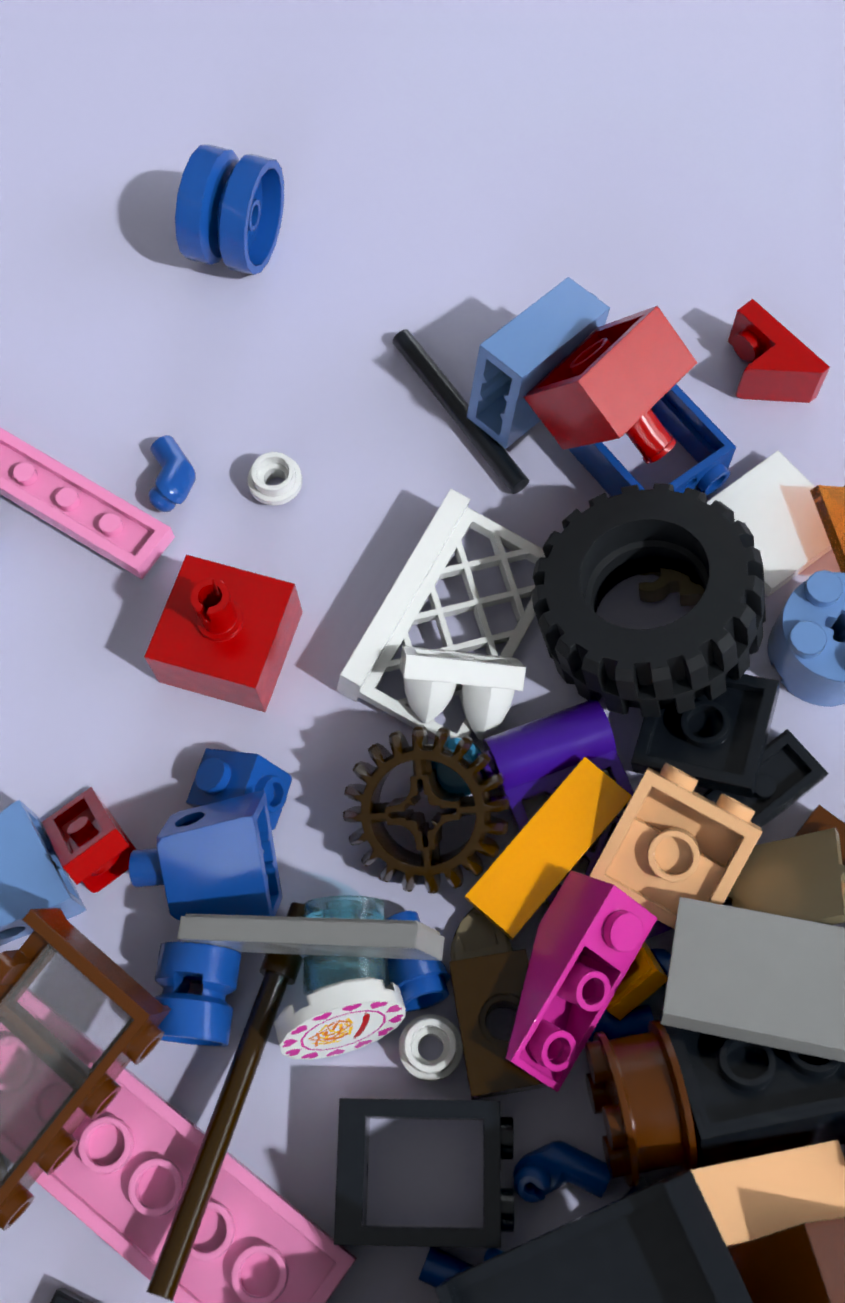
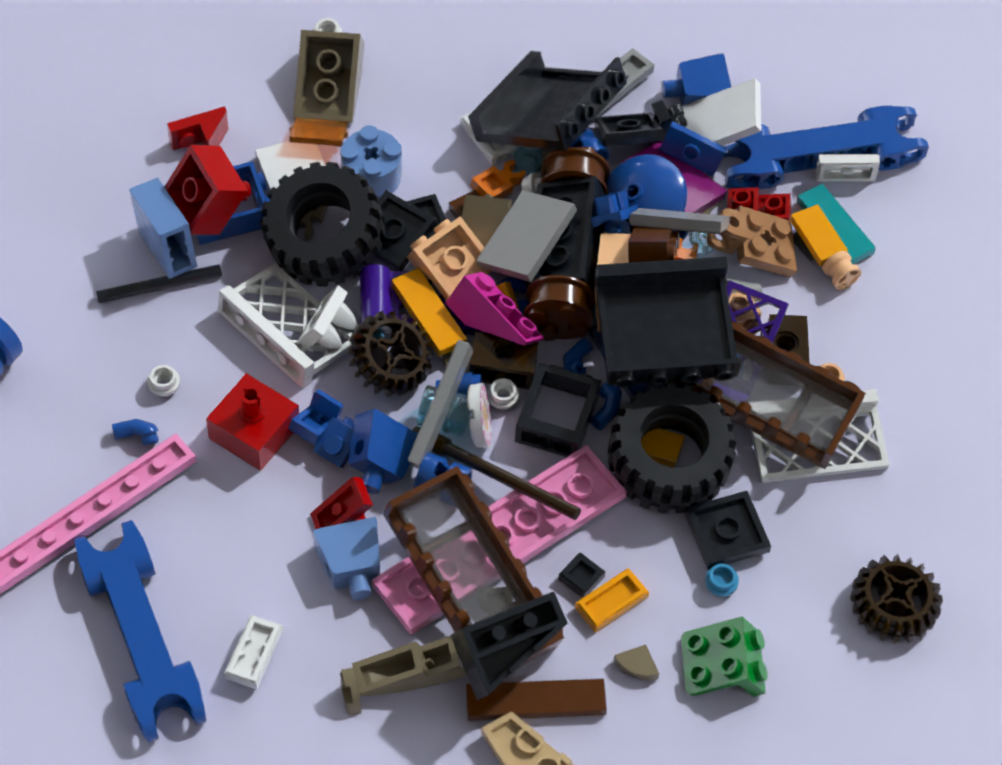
camera: 80 degrees left, 10 degrees down
none -> blue bracket [289,390,343,446]

